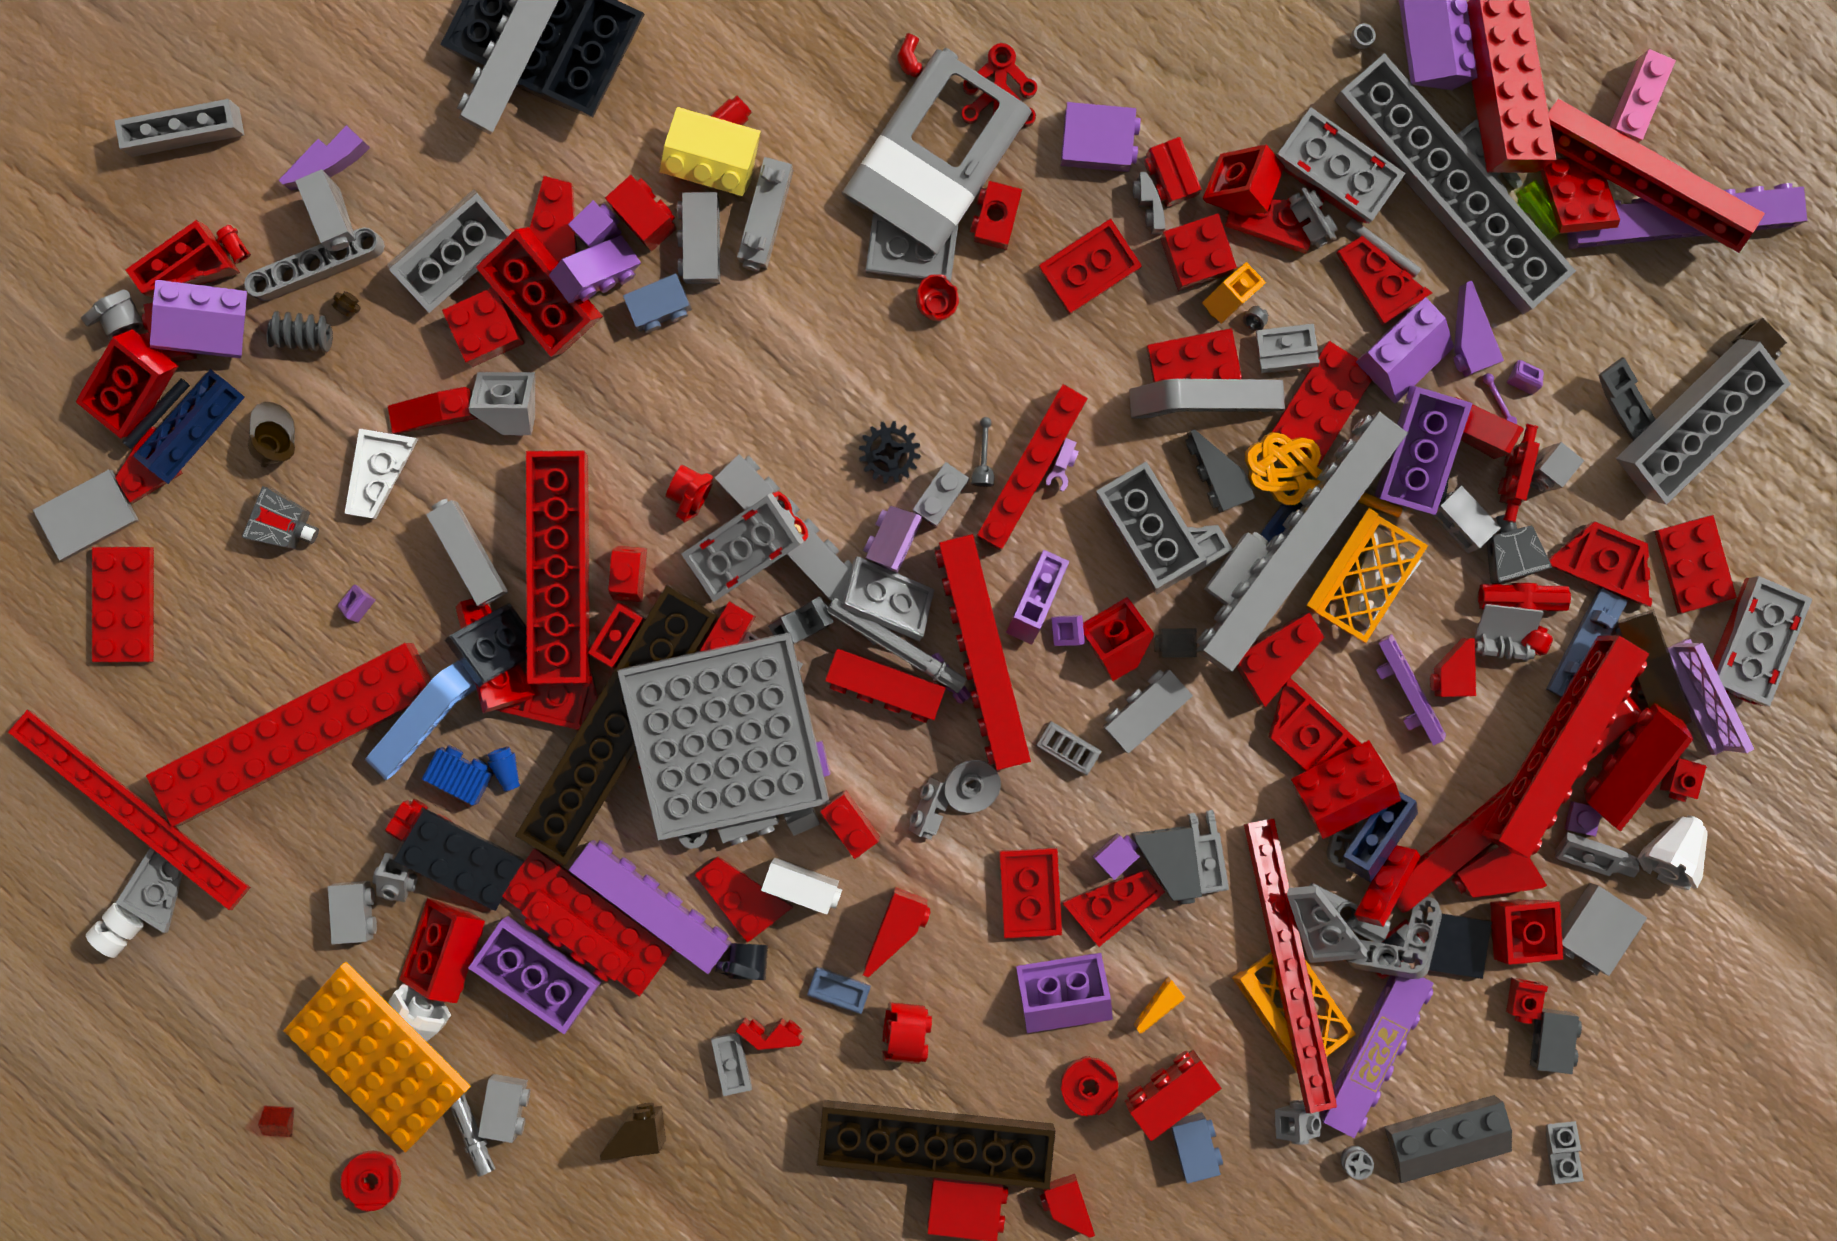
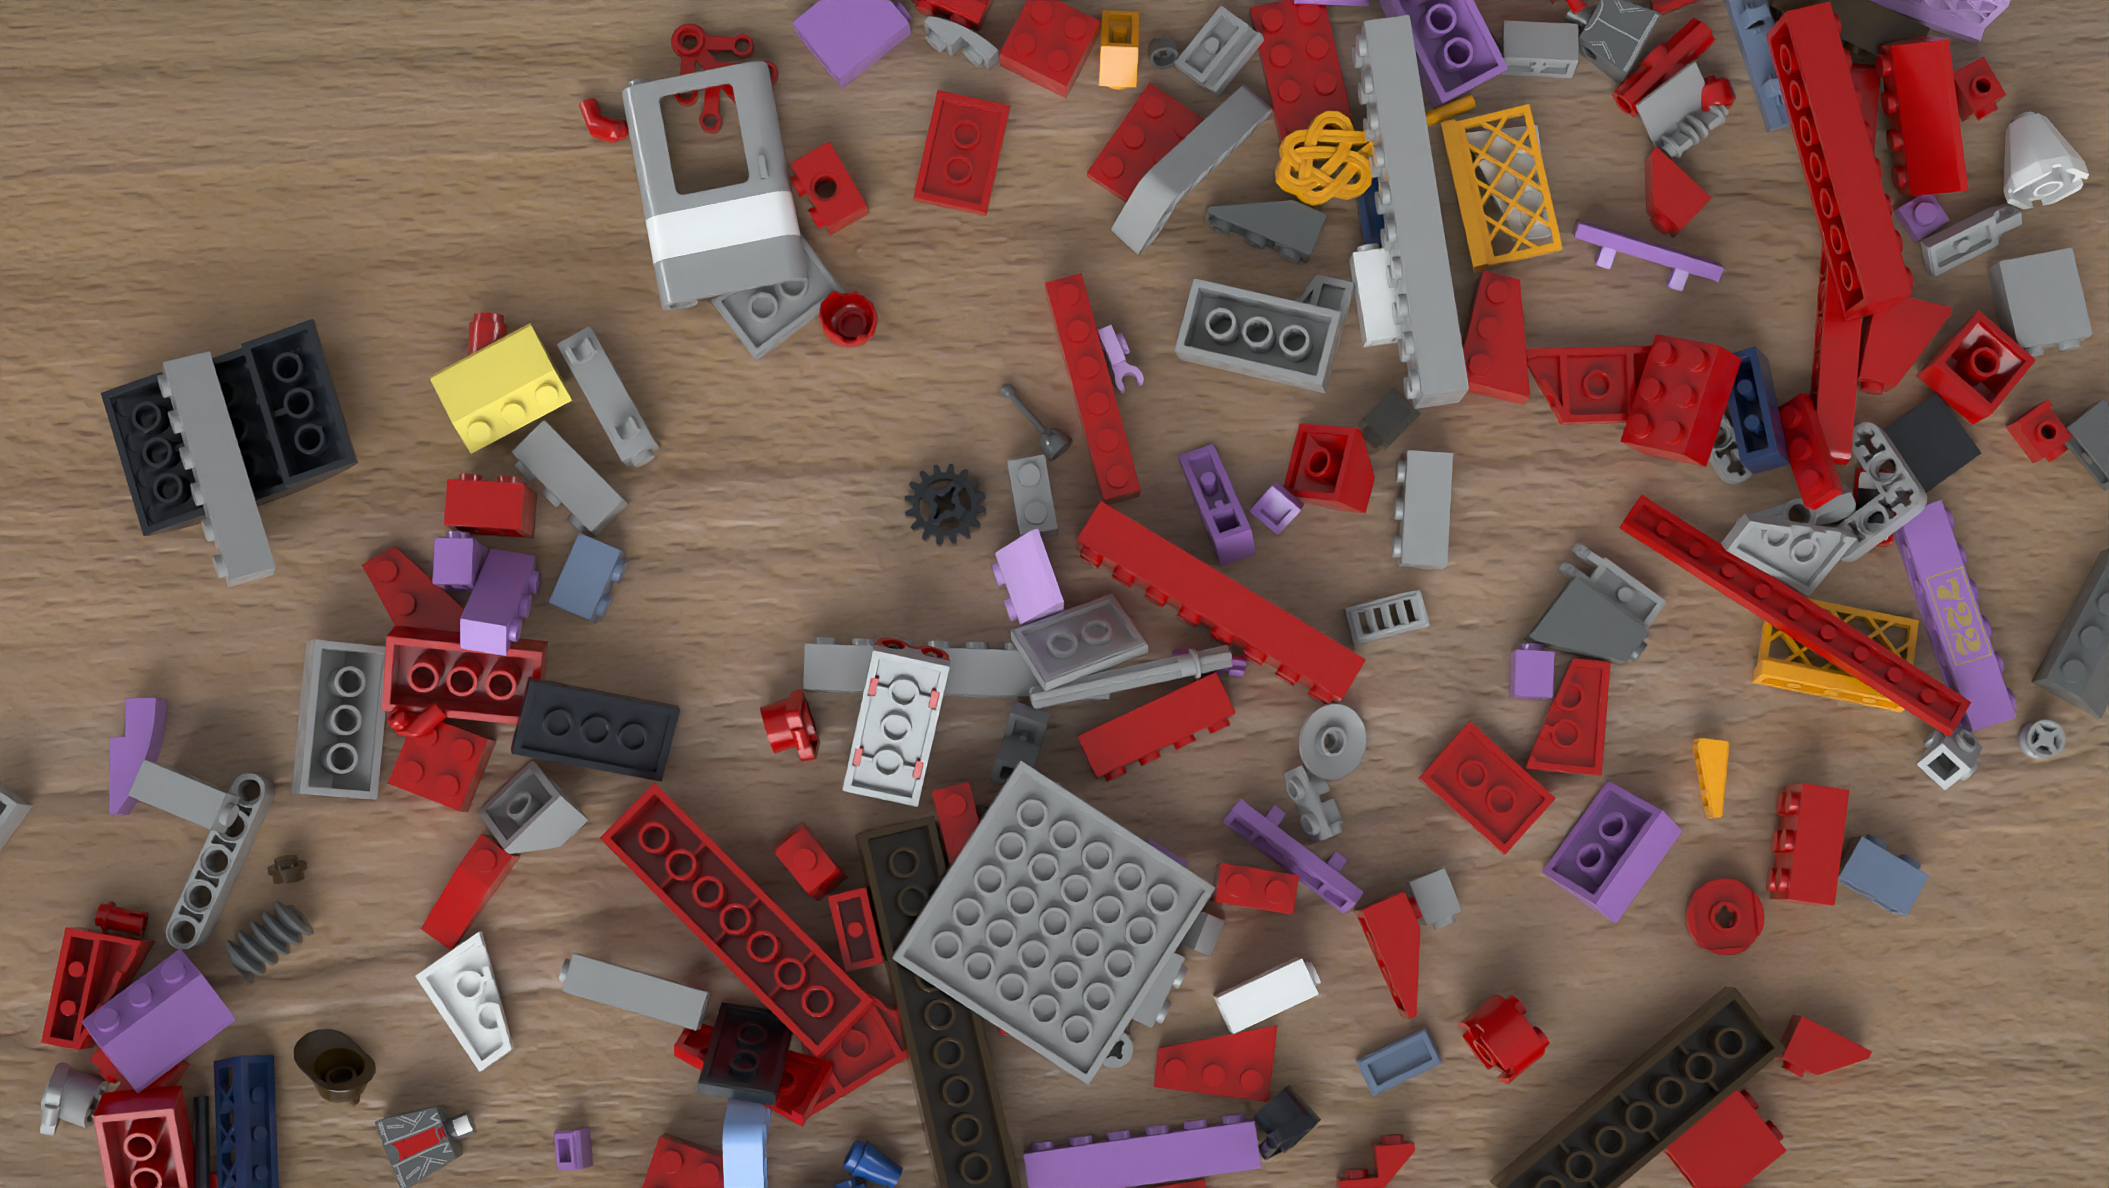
camera: 45 degrees left, 5 degrees down
none -> red arm [387,701,448,738]
none -> black plate [510,677,680,782]
none -> medium lavender hinge [1222,799,1364,914]
none -> light grey brick [1405,868,1462,930]

